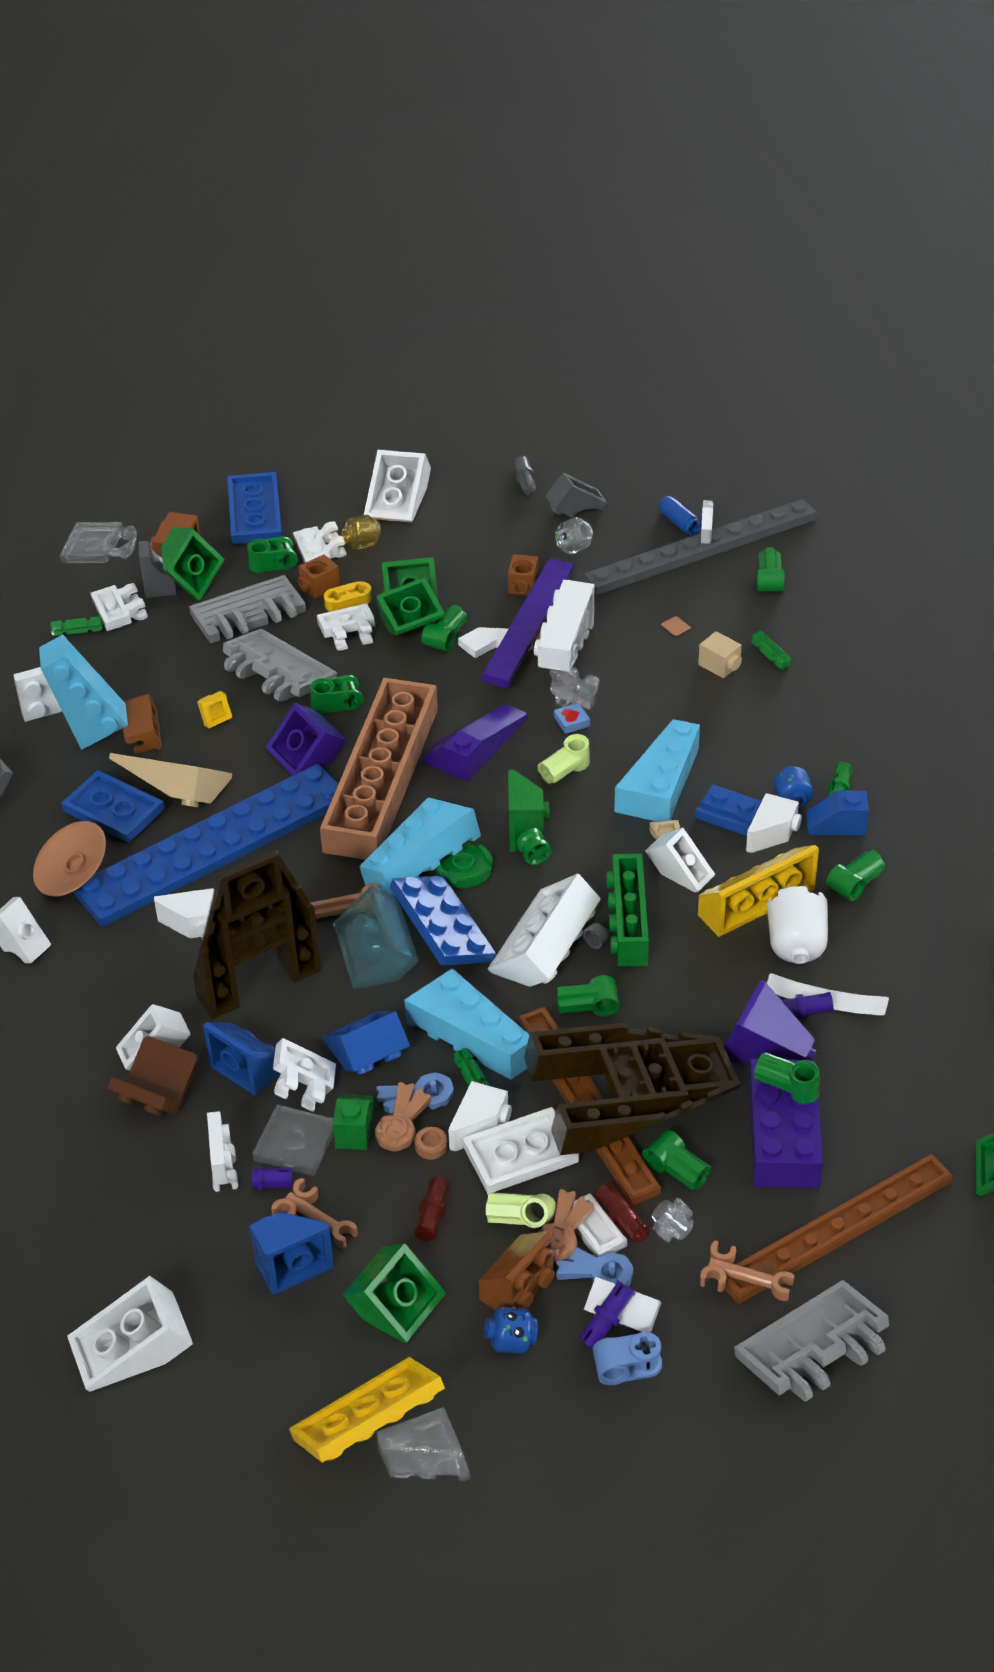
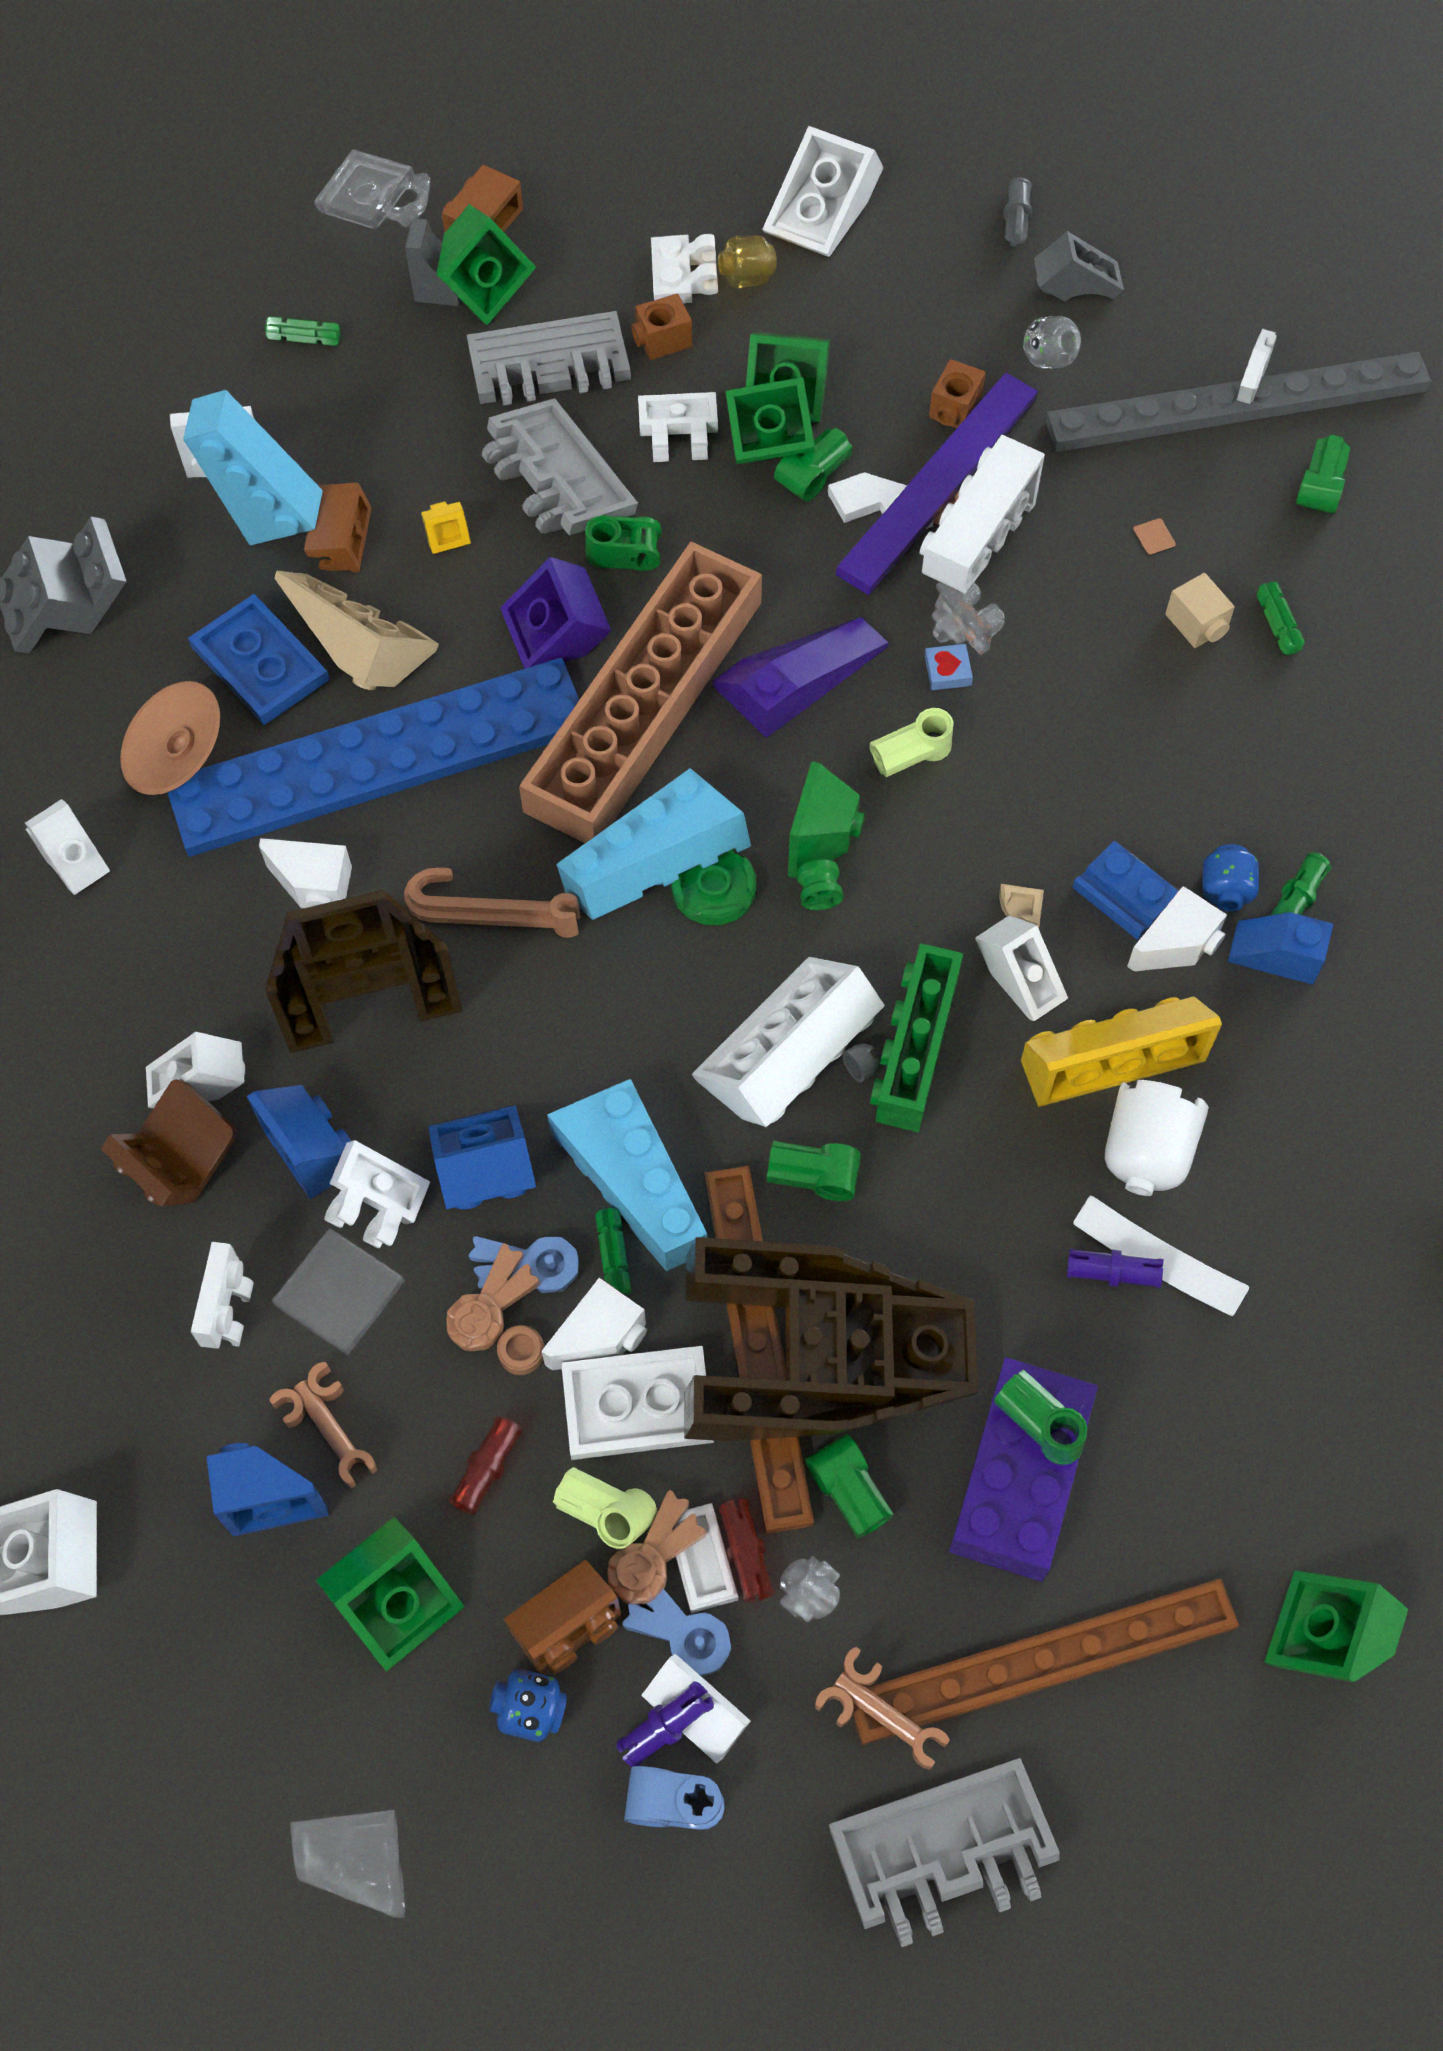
camera: 15 degrees right, 20 degrees up
white plate [91,583,148,631] -> none
blue plate [227,472,282,544] -> none
green piece [247,536,298,573] -> none
dark purple pin [252,1166,292,1192] -> none
yellow plate [289,1357,445,1463] -> none
yellow beam [324,581,372,612] -> none
clear light blue slope [333,885,419,989] -> none
green slope [333,1094,375,1150] -> none
blue plate [390,876,496,965] -> none
medium azure wedge [614,719,700,822] -> none
blue piece [658,496,702,536] -> none
slope [724,980,817,1064] -> none
green piece [826,849,885,902] -> none

